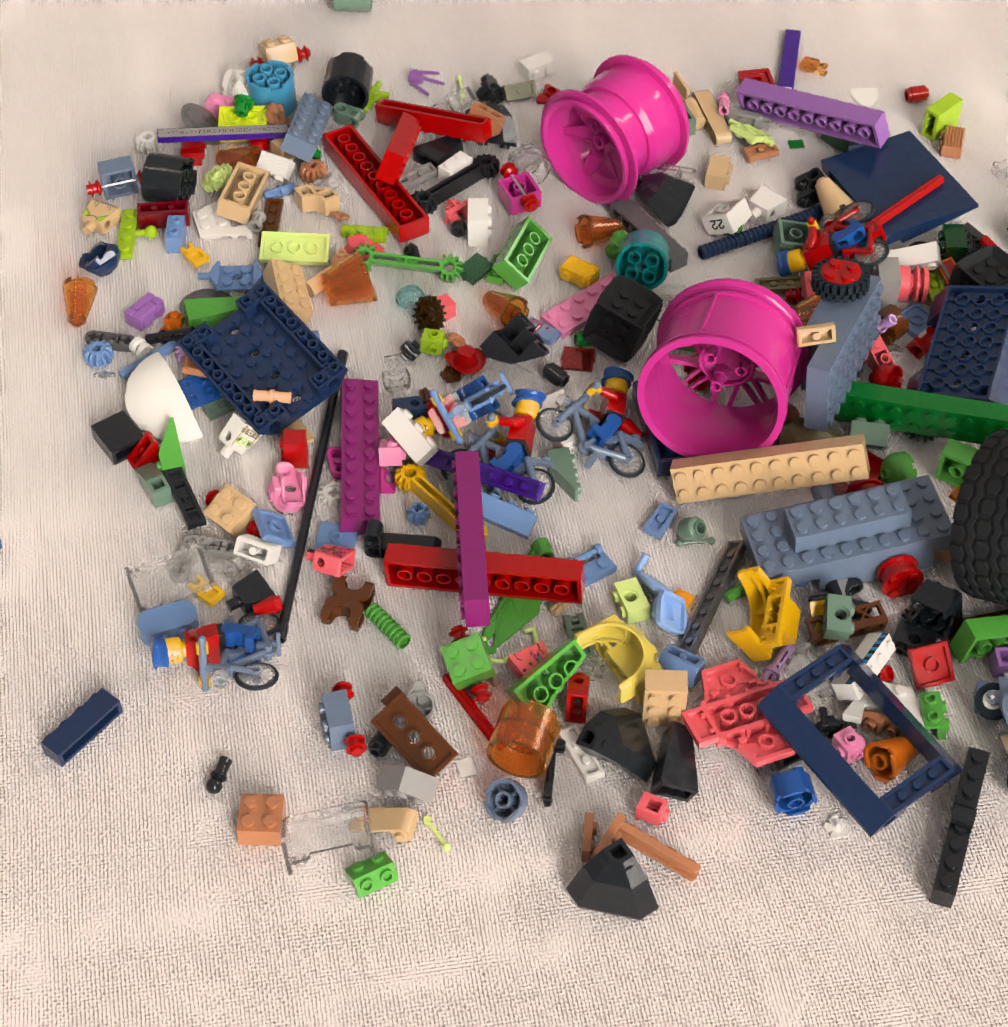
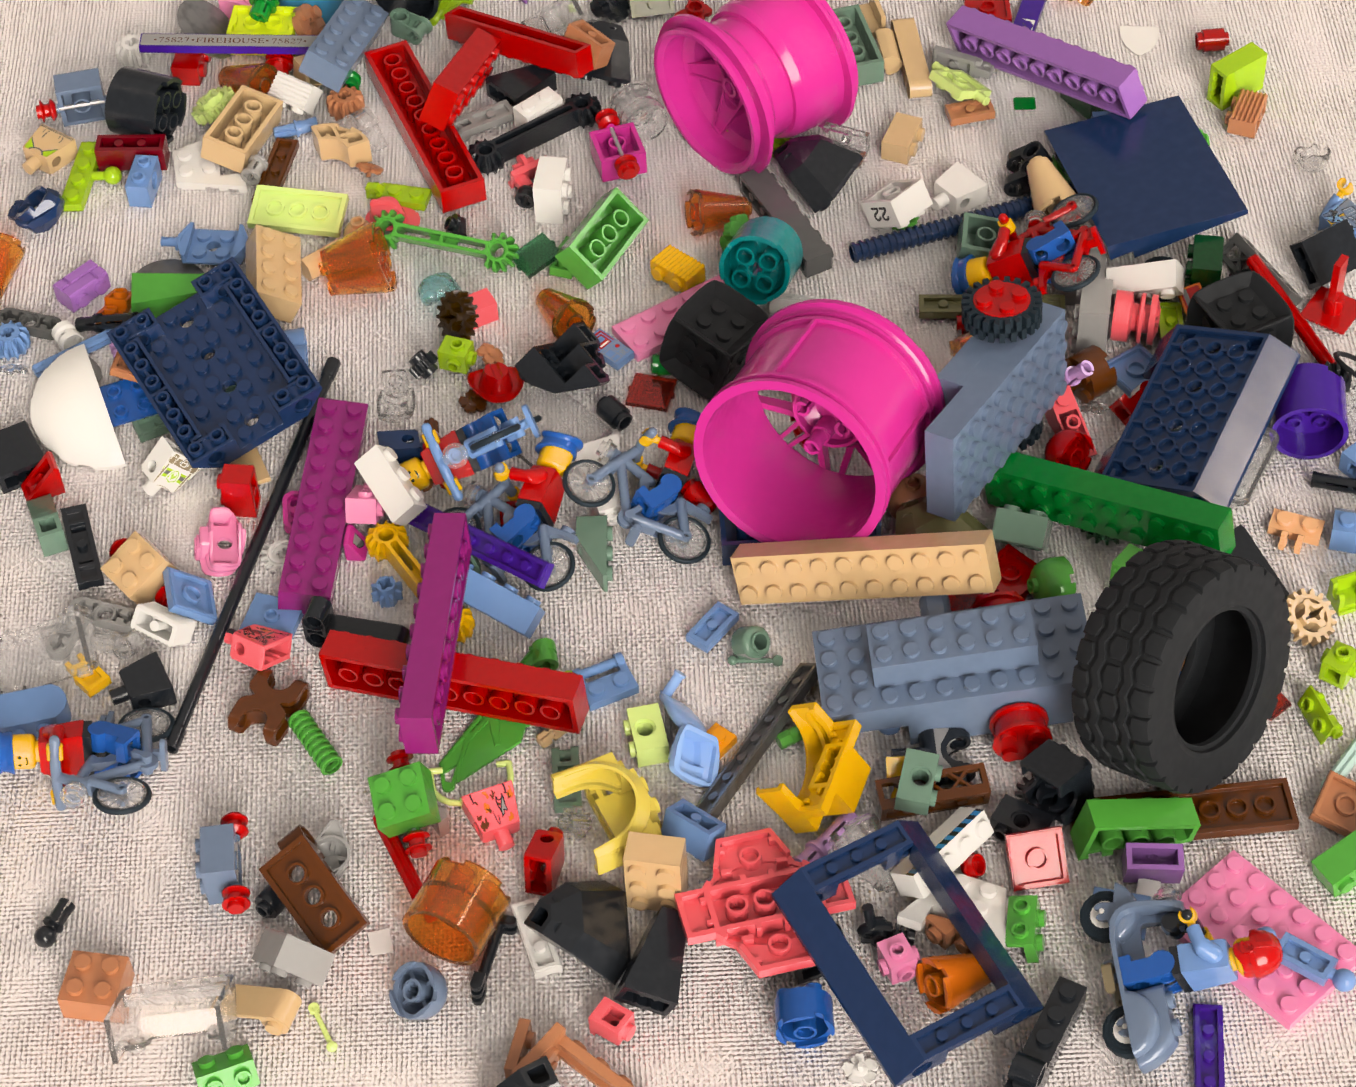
camera: 10 degrees right, 0 degrees up
bright green slope [156,417,186,475] -> none
yellow plate [180,242,210,268] -> none
red cone [252,594,283,616] -> none
light nougat pin [253,389,292,404] -> none
bright green wedge [505,639,587,724] -> none
bright pink pin [717,91,730,116] -> none
tan brick [795,322,836,347] -> none
red axle [870,175,944,225] -> none

